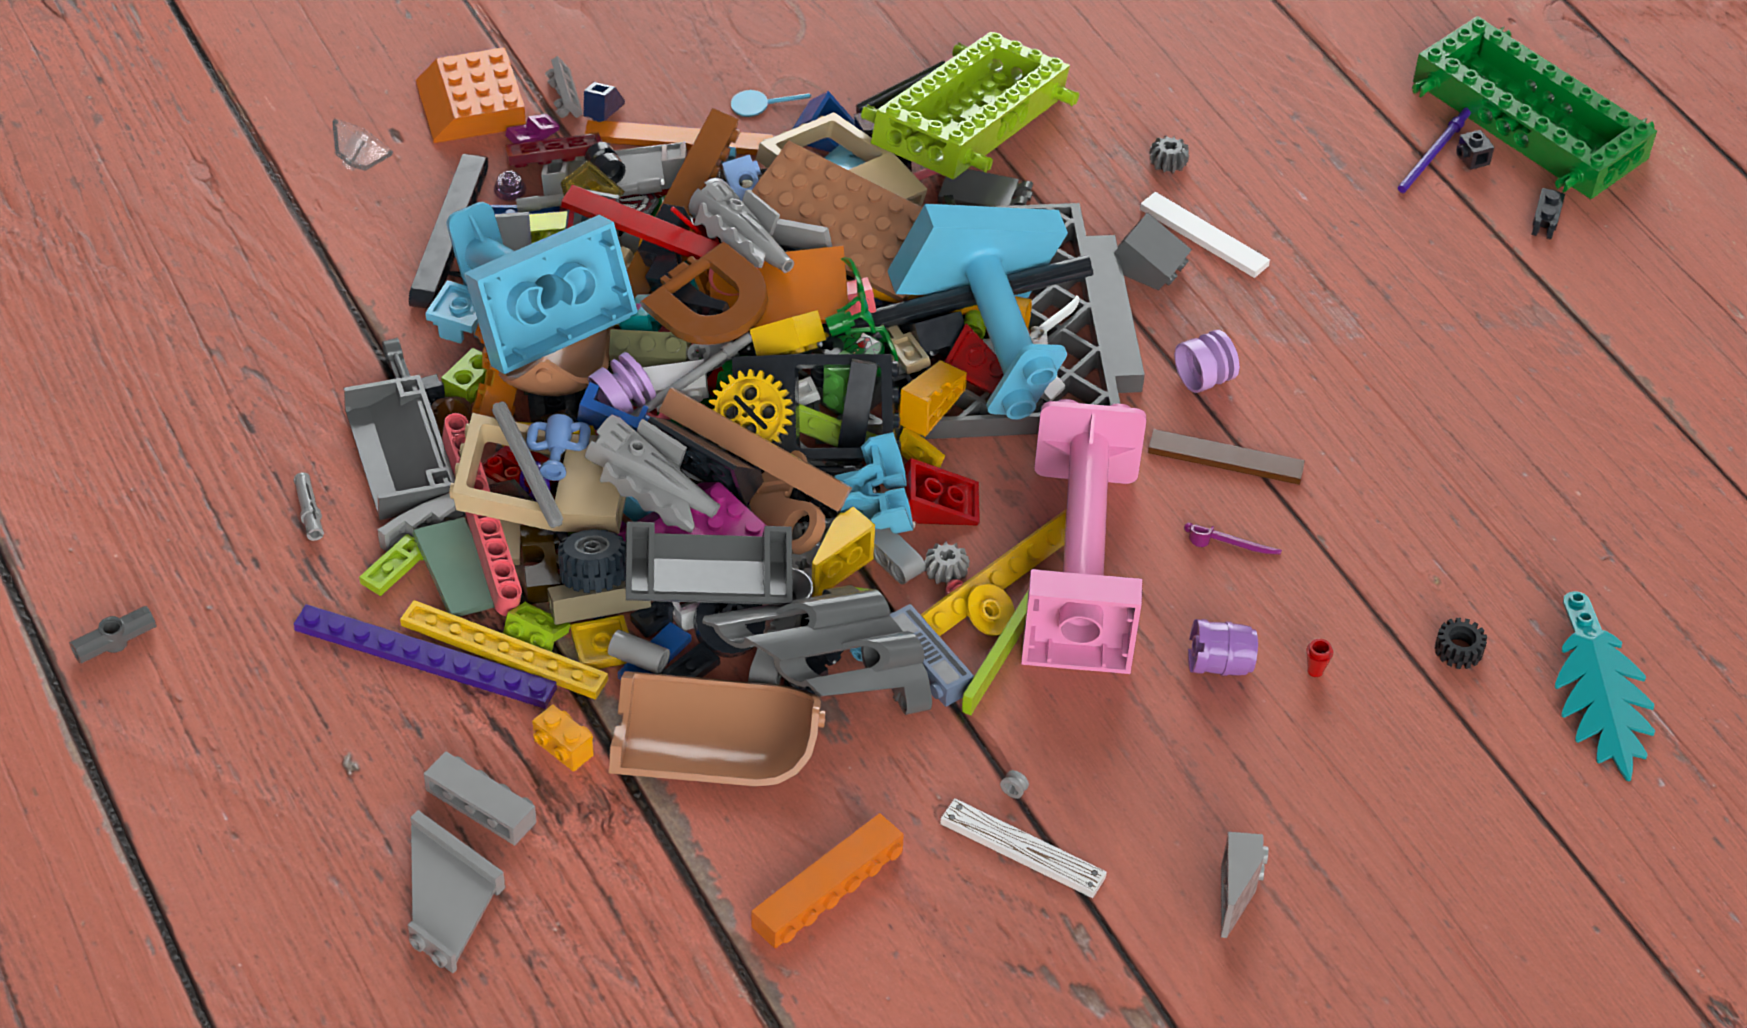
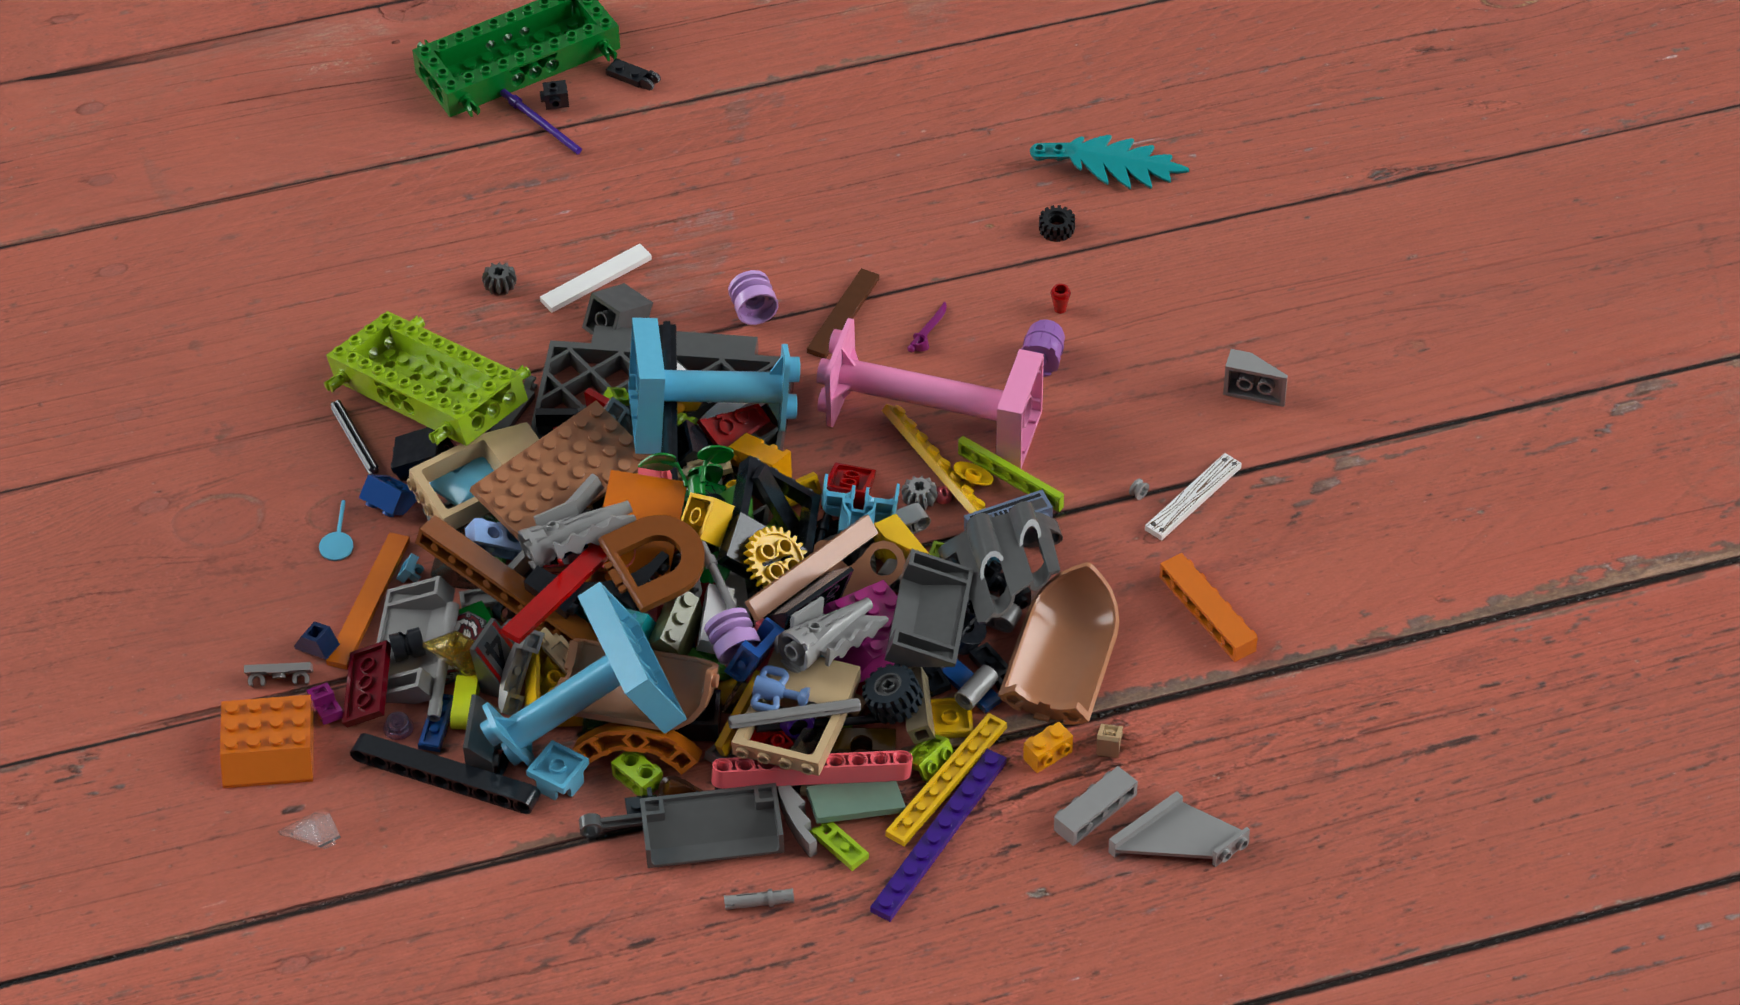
camera: 75 degrees left, 0 degrees up
none -> tan slope [1097,724,1123,758]

